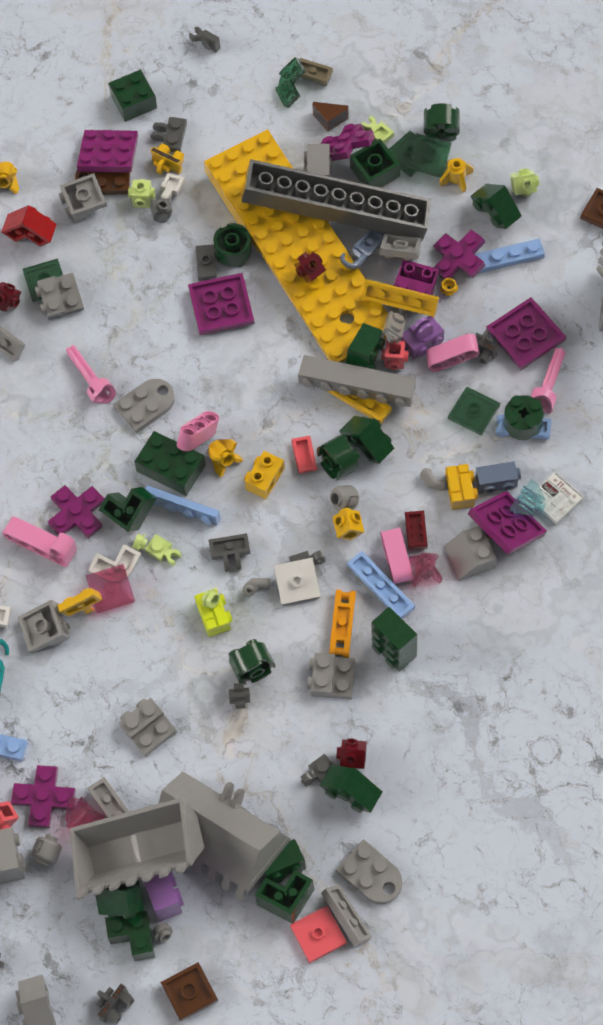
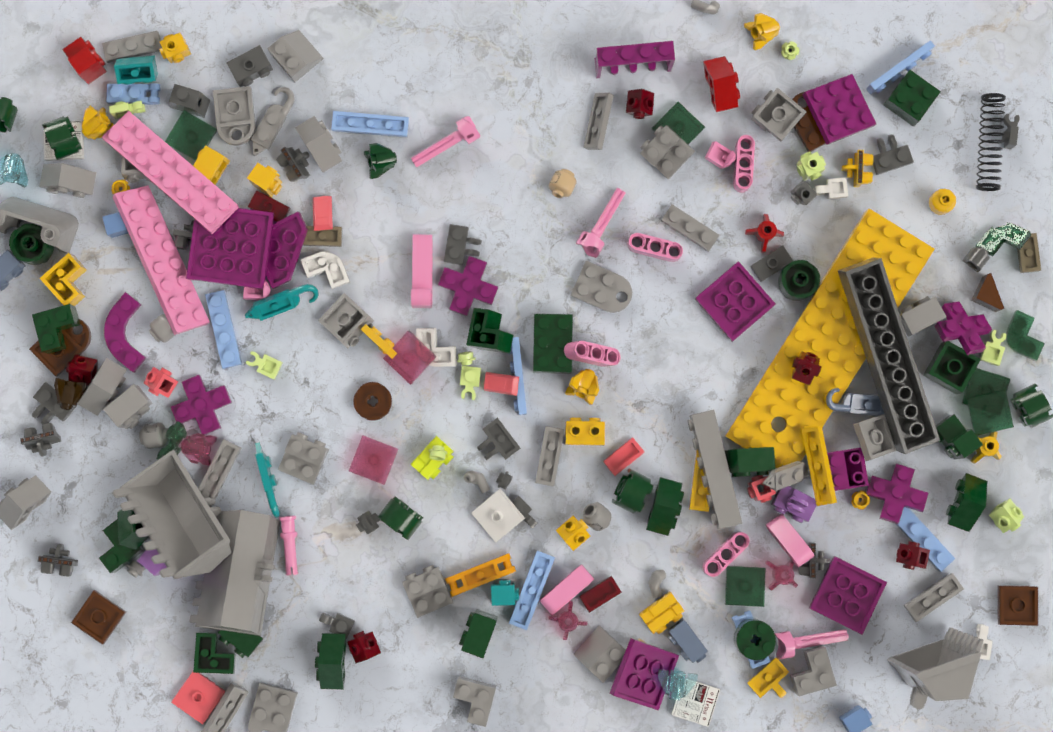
camera: 55 degrees right, 20 degrees up
none -> clear green plate [156,421,187,460]
none -> yellowish green plate [246,351,283,380]
none -> teal plate [255,442,280,518]
none -> bright pink pin [279,516,298,575]
none -> clear pink plate [349,435,399,485]
none -> reddish brown plate [353,382,392,421]
none -> dark grey hinge [444,224,482,265]
none -> light grey brick [453,676,496,727]
none -> coral tile [484,372,519,396]
none -> teal brick [491,580,519,606]
none -> dark grey plate [496,471,513,489]
none -> light grey plate [535,426,564,486]
none -> tan head [549,169,577,198]
none -> bright pink beam [628,233,683,262]
none -> light grey plate [661,204,719,252]
none -> bright pink beam [702,532,750,577]
none -> bright pink plate [705,141,736,169]
none -> bright pink beam [733,135,755,193]
none -> red brick [745,214,784,253]
none -> yellow plate [747,657,789,698]
none -> clear pink brick [765,559,798,591]
none -> yellowish green plate [781,41,800,60]
none -> light grey brick [790,645,837,696]
none -> light blue plate [866,40,935,95]
none -> dark red brick [896,541,930,570]
none -> light grey plate [904,573,964,622]
none -> yellow head [929,188,956,215]
none -> dark green brick [935,414,983,459]
none -> dark grey plate [962,247,990,272]
none -> black piece [976,93,1006,191]
none -> clear green plate [1006,310,1045,361]

